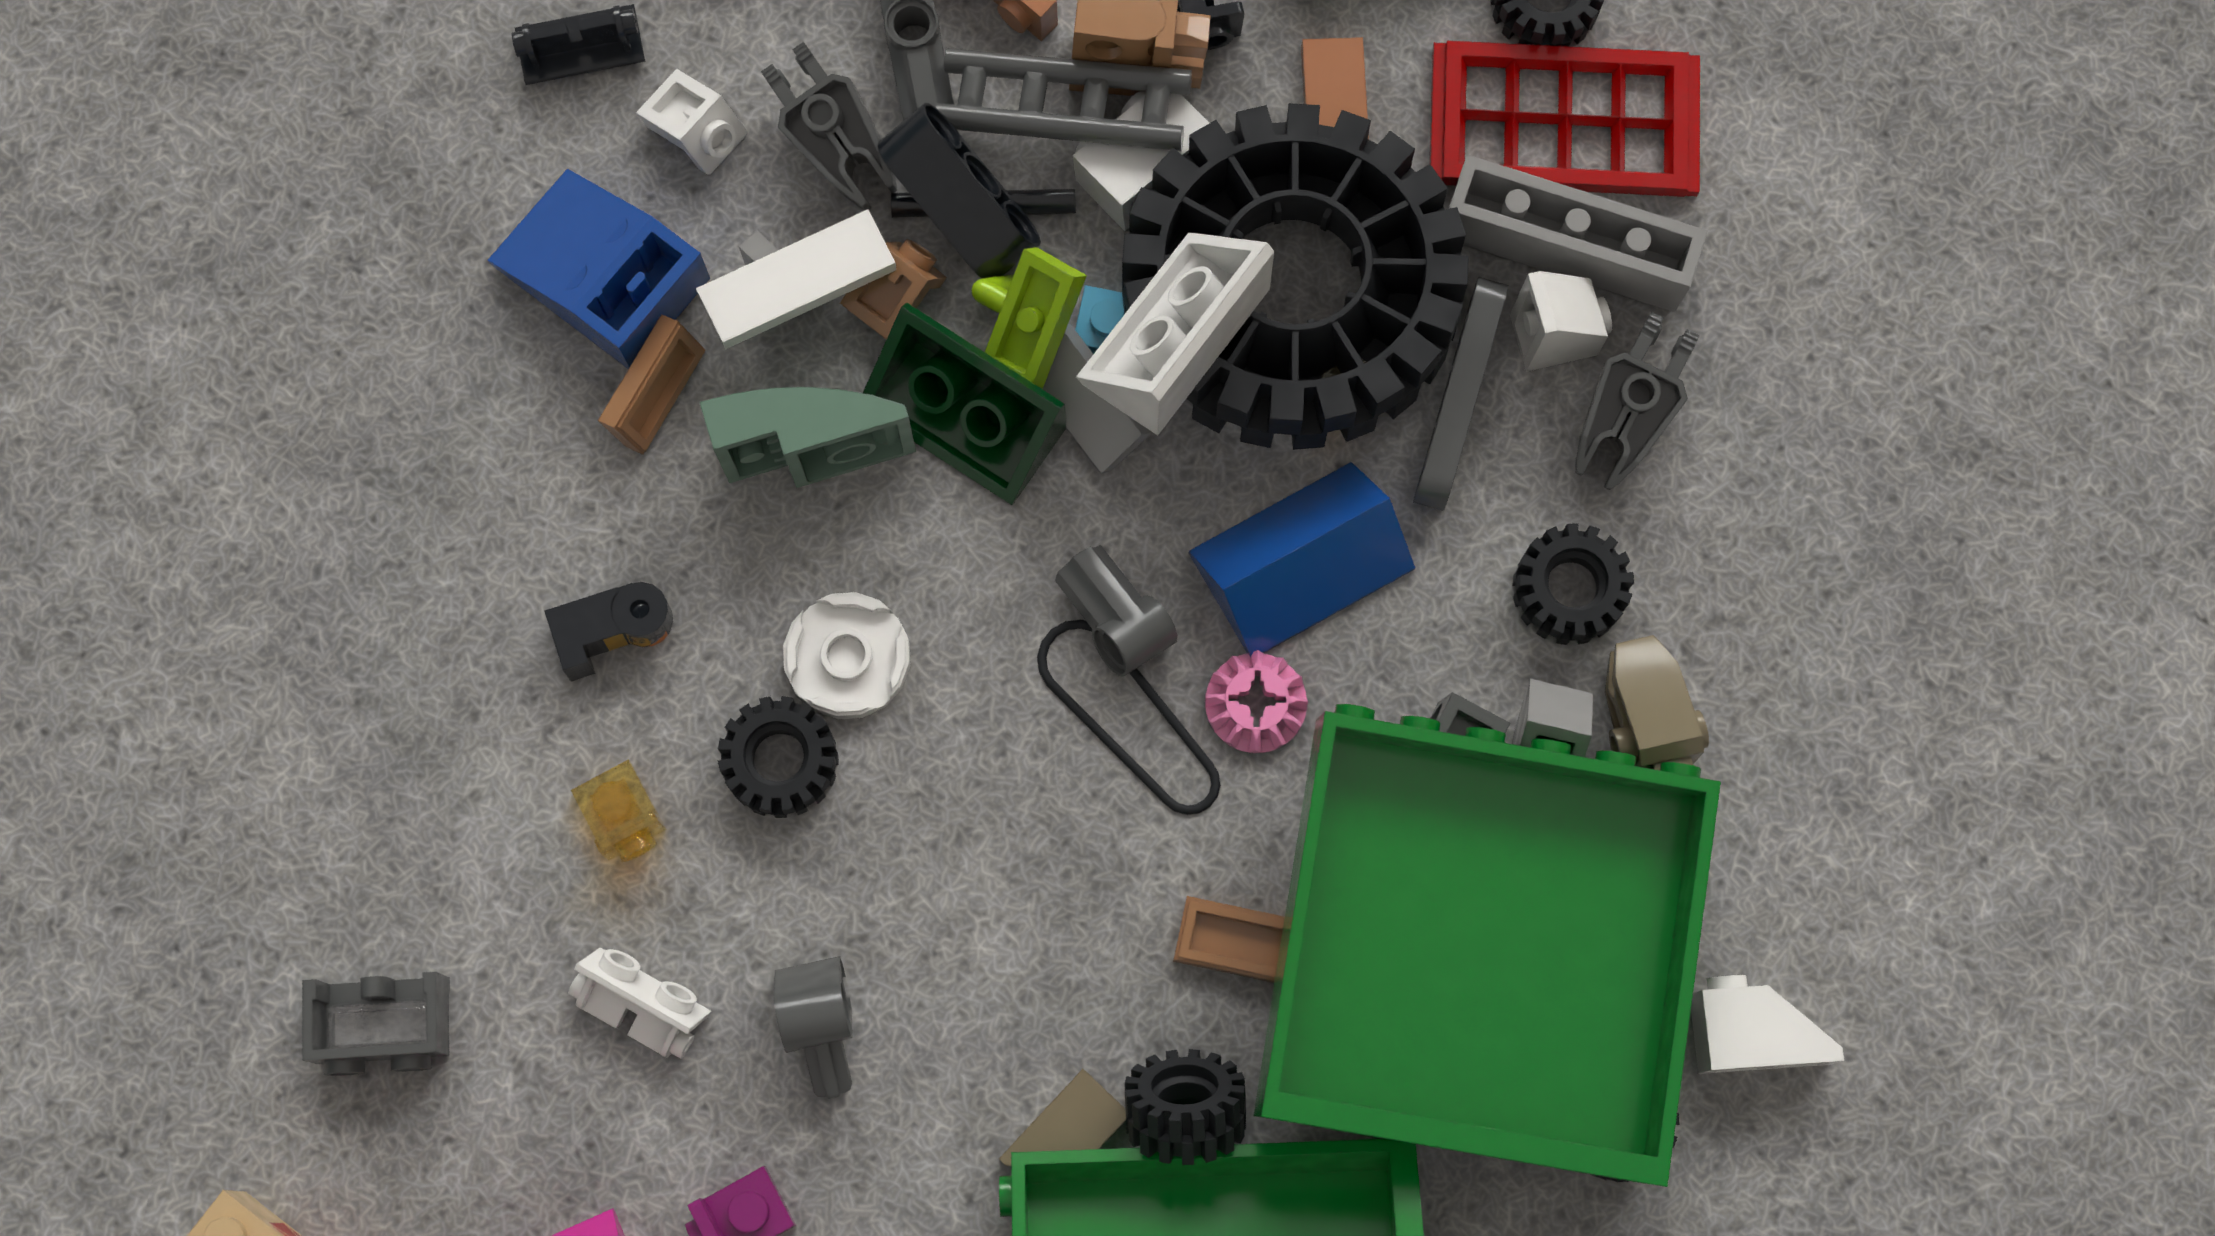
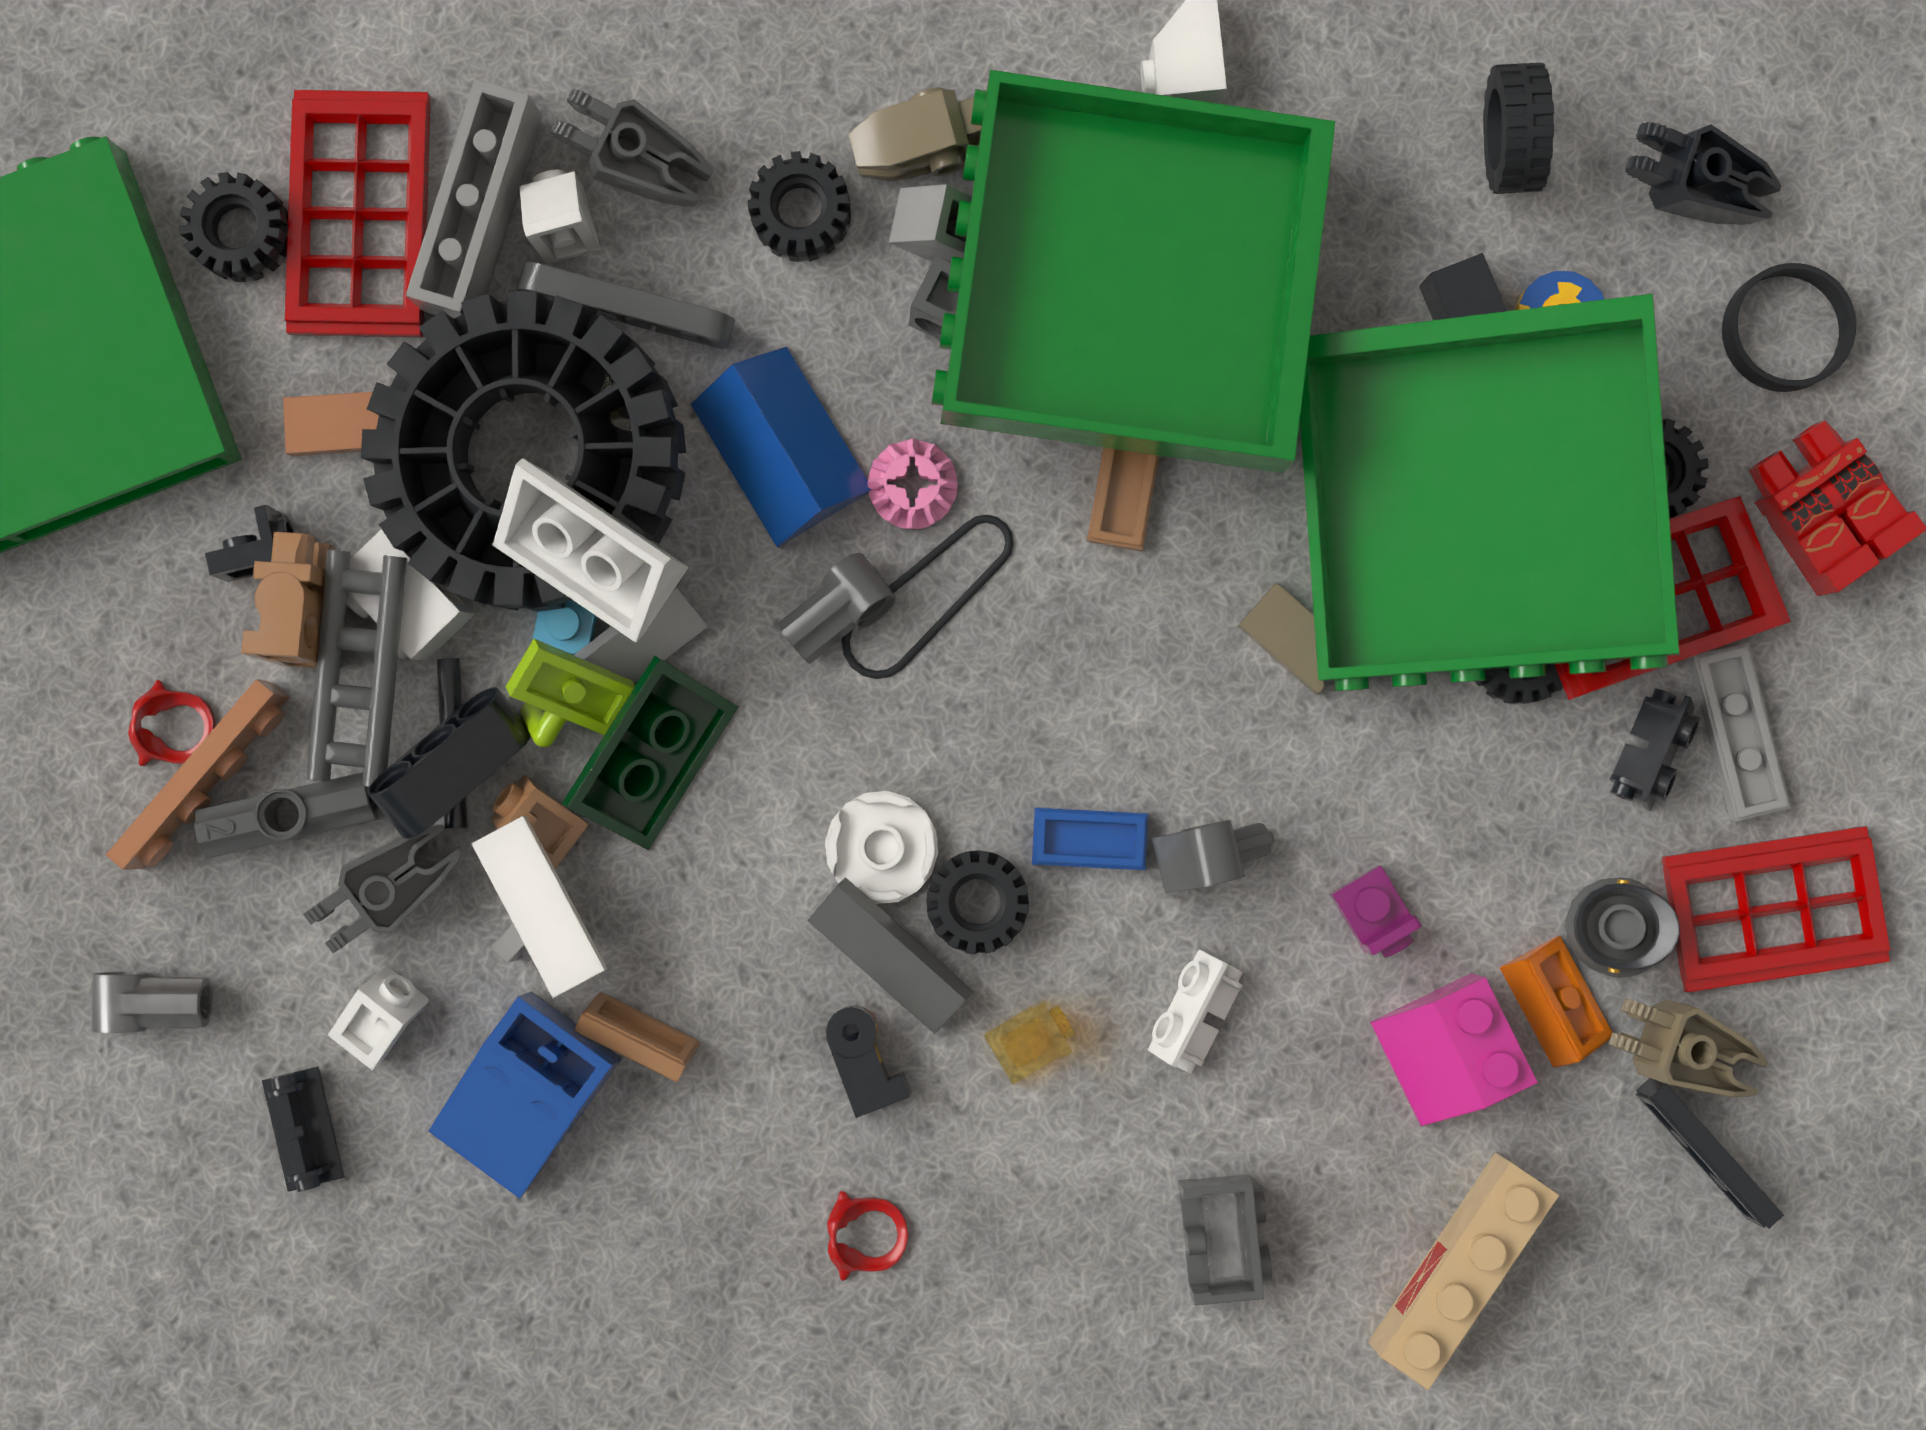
camera: 85 degrees left, 10 degrees up
sand green slope [699,387,916,488] -> none
black tyre [1124,1049,1246,1165] -> none
none -> dark grey tile [807,877,973,1034]
none -> red piece [827,1191,909,1281]
none -> blue tile [1032,808,1148,870]

